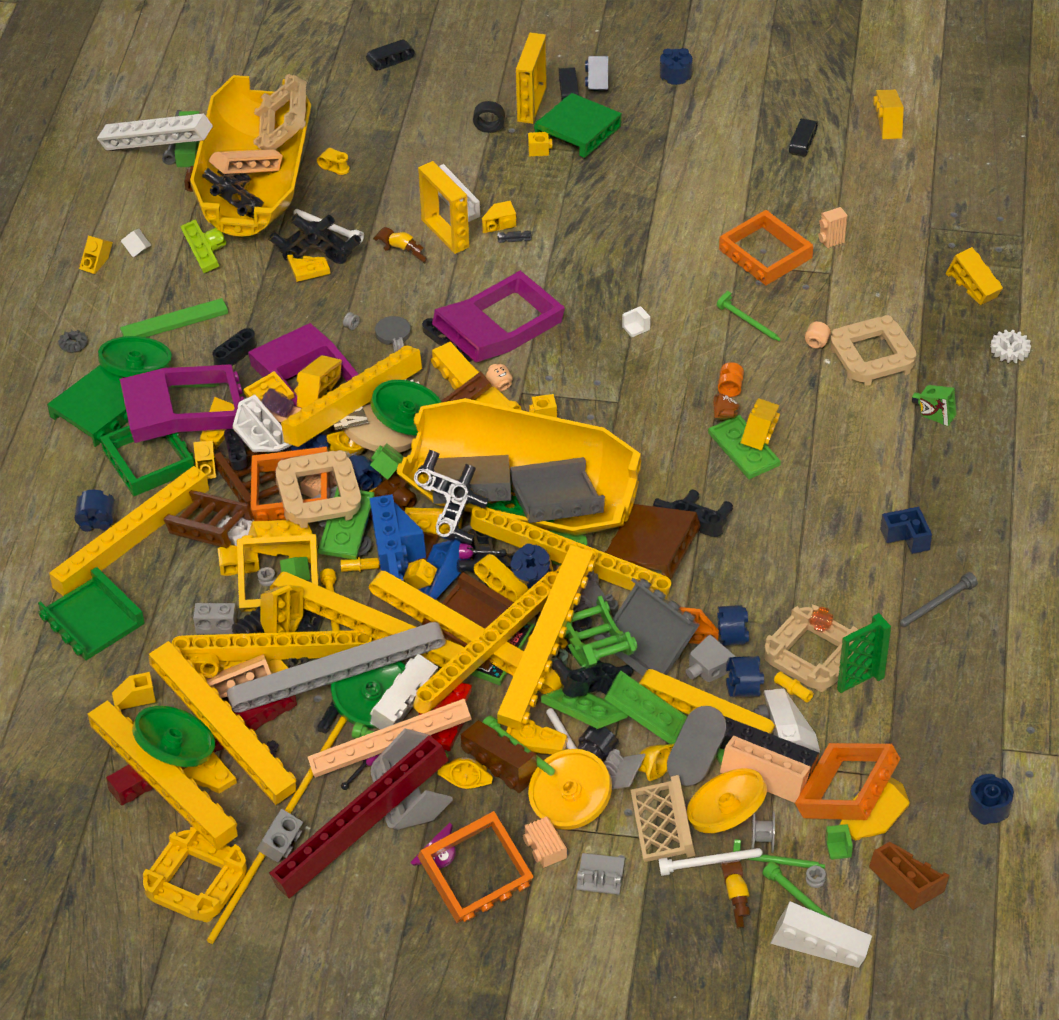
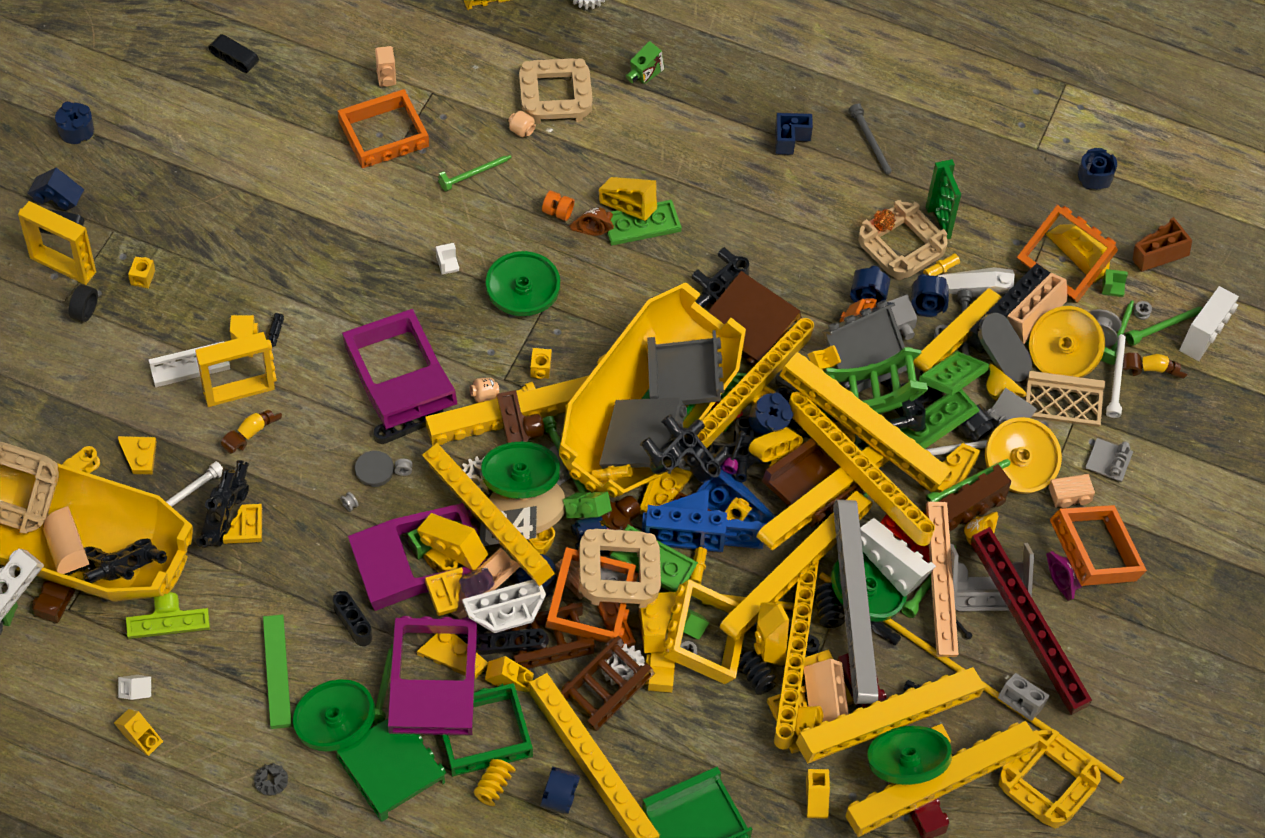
camera: 80 degrees left, 10 degrees up
light grey brick [193,603,237,634] -> none
green panel [534,93,622,158] -> none
none -> yellow wing [118,436,157,475]
none -> yellow piece [474,759,516,806]
none -> green dish [486,251,560,316]
none -> yellow bracket [807,345,841,370]

